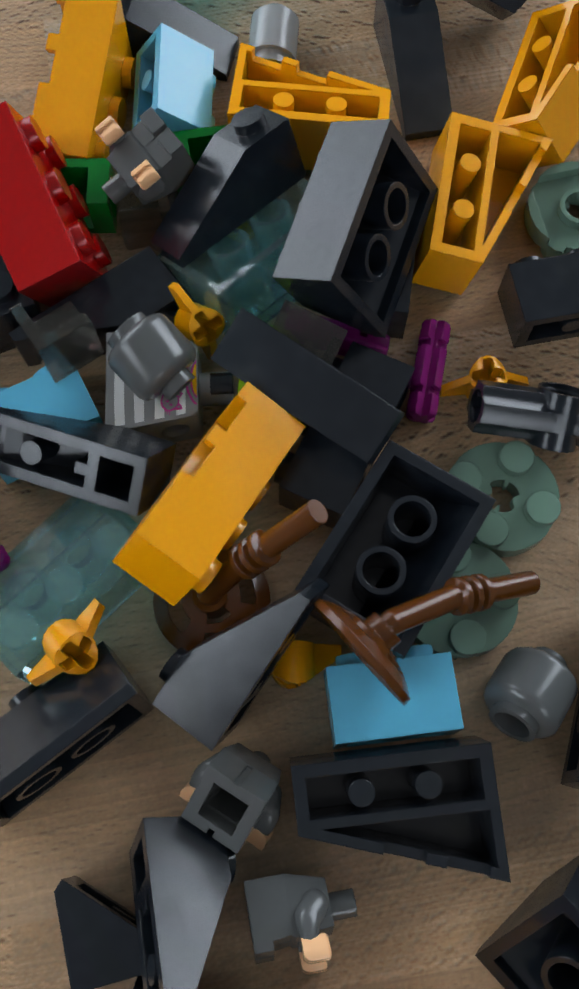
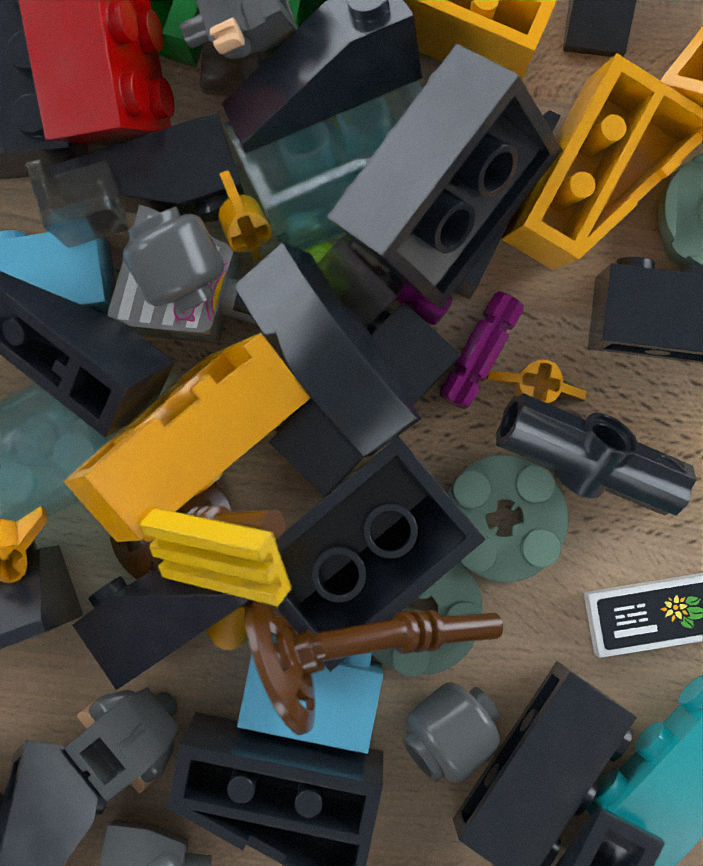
camera: 20 degrees right, 15 degrees up
none -> yellow tile [139,508,291,606]

